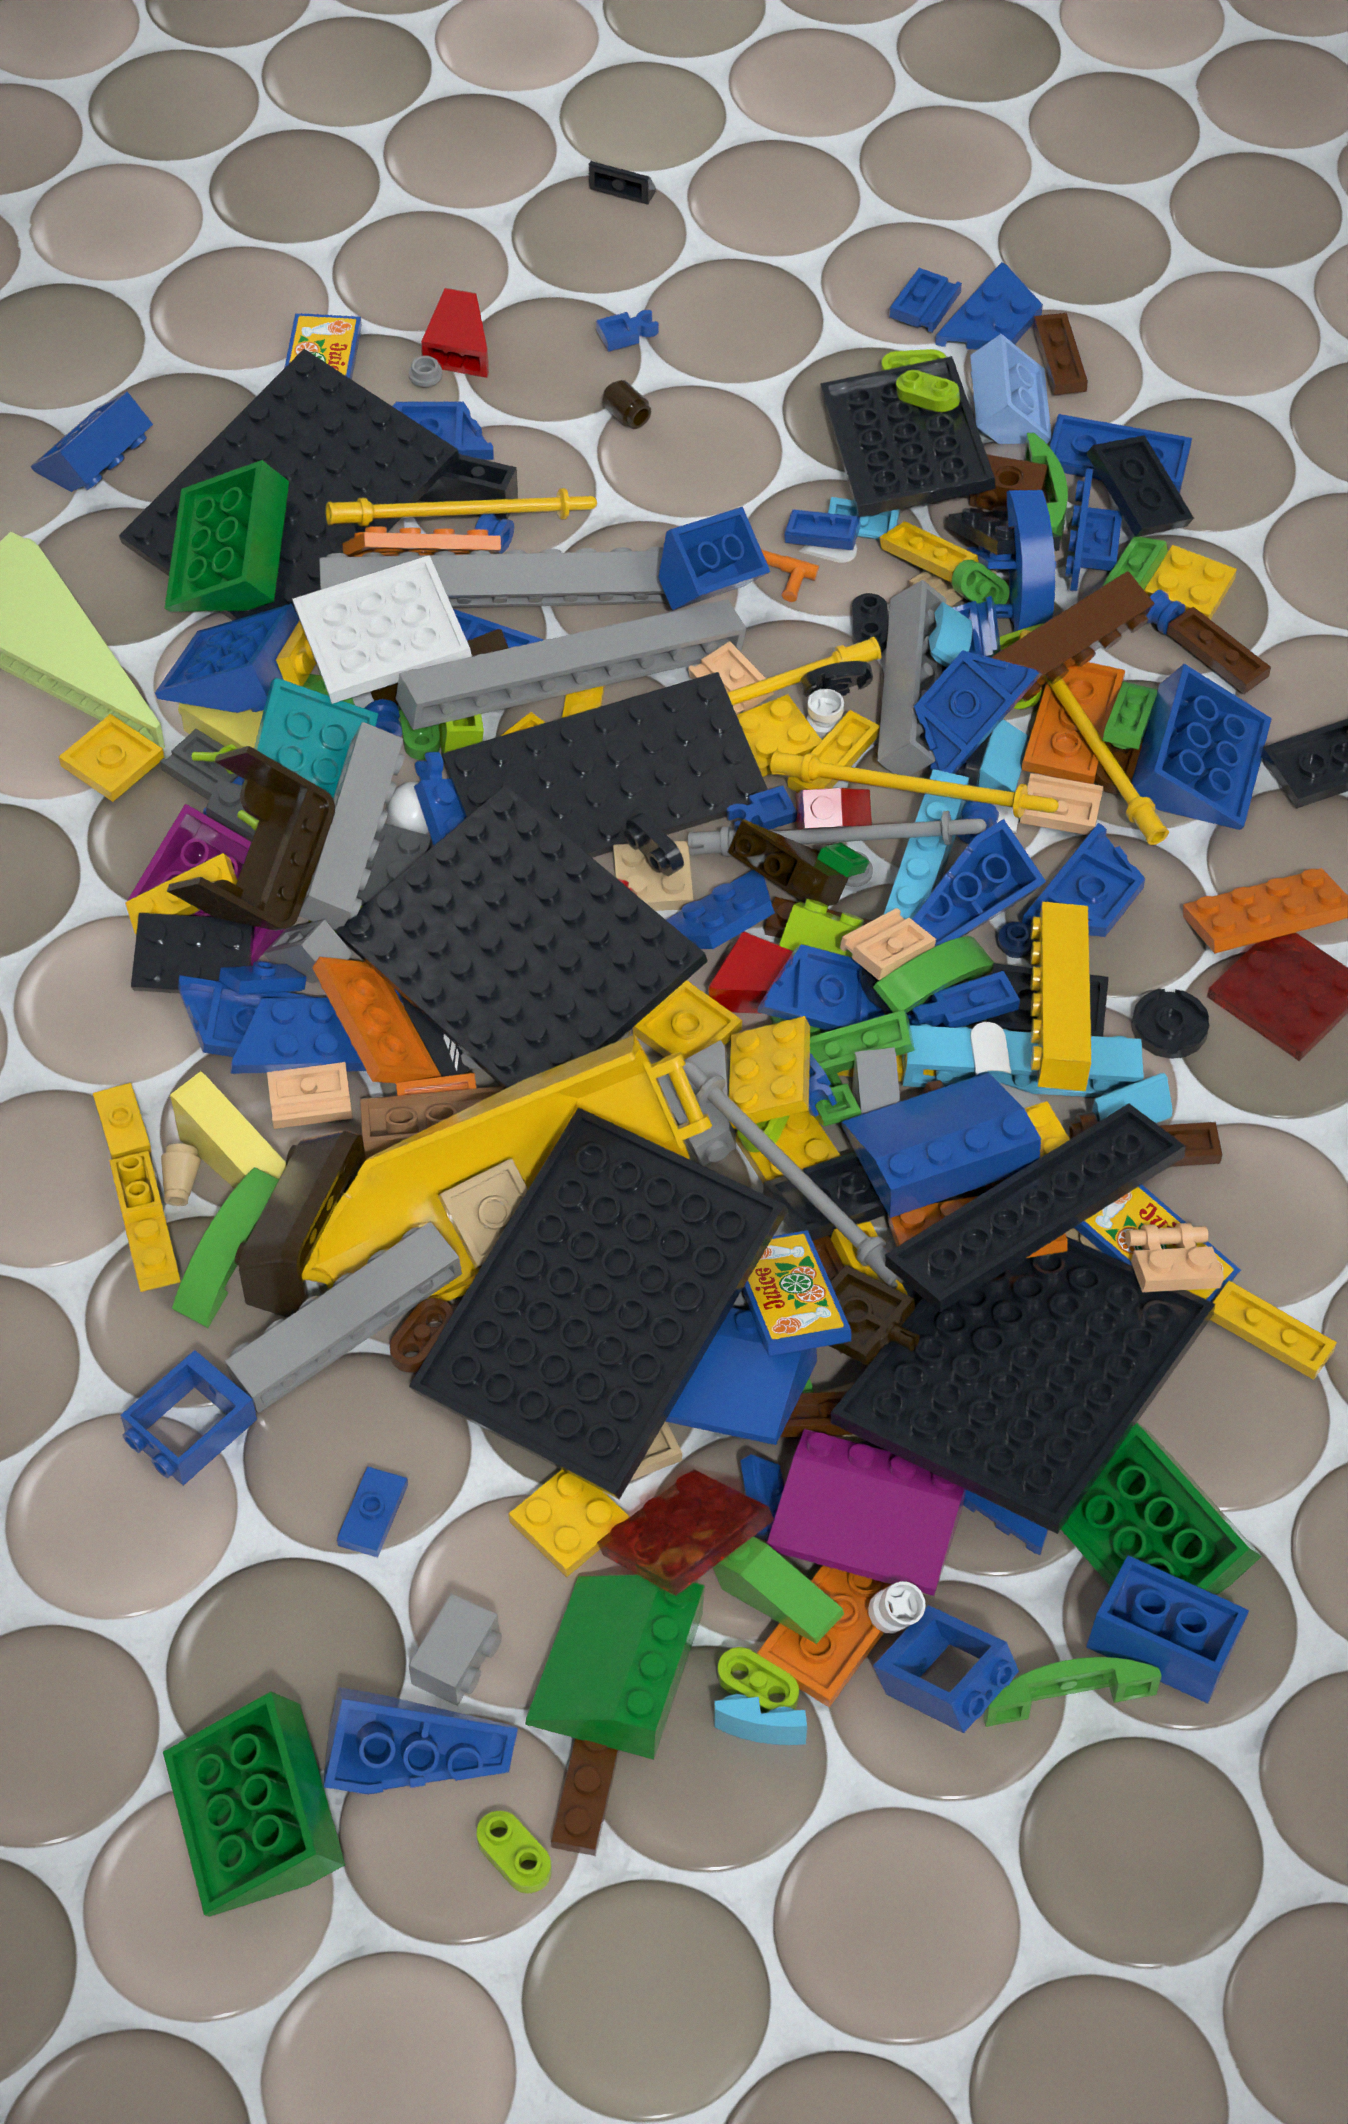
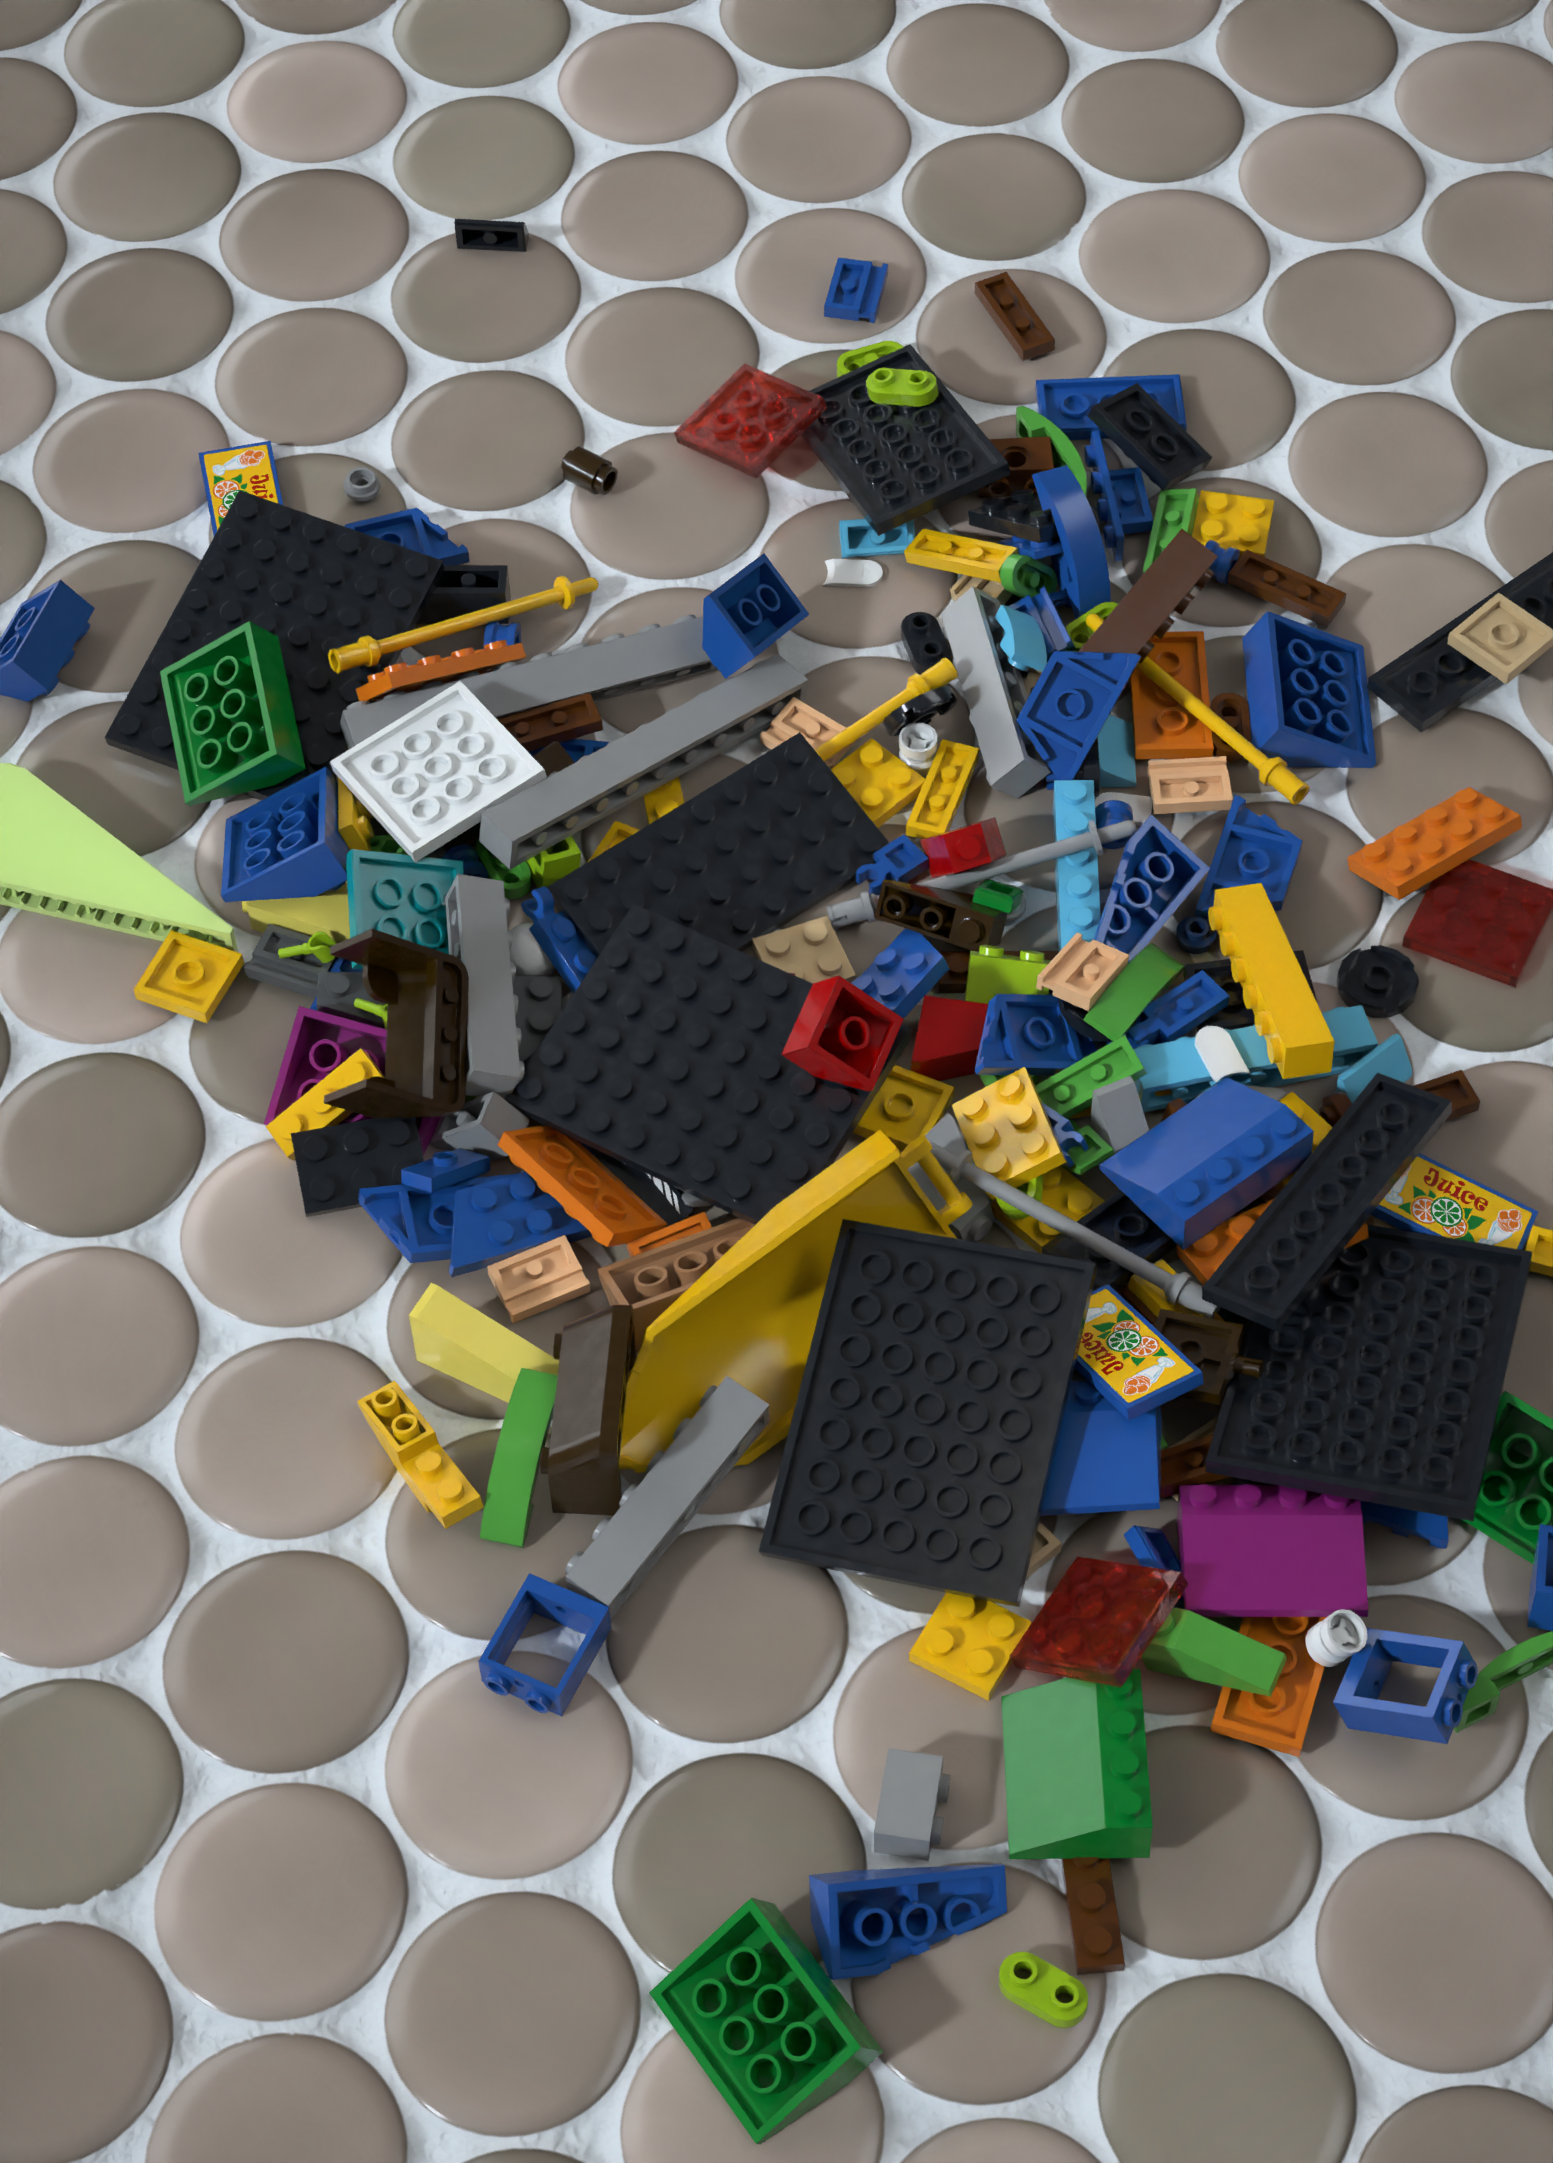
camera: 15 degrees left, 0 degrees up
yellow plate [93,1083,152,1159] -> none
tan cone [161,1144,201,1206] -> none
blue plate [337,1466,408,1558] -> none
reddish brown plate [389,1298,454,1373] -> none
red slope [421,288,489,378] -> none
tan plate [438,1158,528,1269] -> none
blue plate [596,310,659,352] -> none
black plate [624,813,684,876] -> none
medium azure slope [714,1694,807,1745] -> none
lime plate [718,1647,799,1713] -> none
orange piece [761,549,819,602] -> none
yellow bar [770,751,1059,818] -> none
blue plate [784,509,861,550] -> none
blue wing [936,262,1043,350] -> none
light blue slope [970,334,1052,444] -> none
bright green plate [1102,682,1157,749] -> none
light nougat plate [1125,1223,1224,1292] -> none
none -> reddish brown plate [497,692,603,752]
none -> clear red plate [674,363,827,479]
none -> red slope [781,975,904,1092]

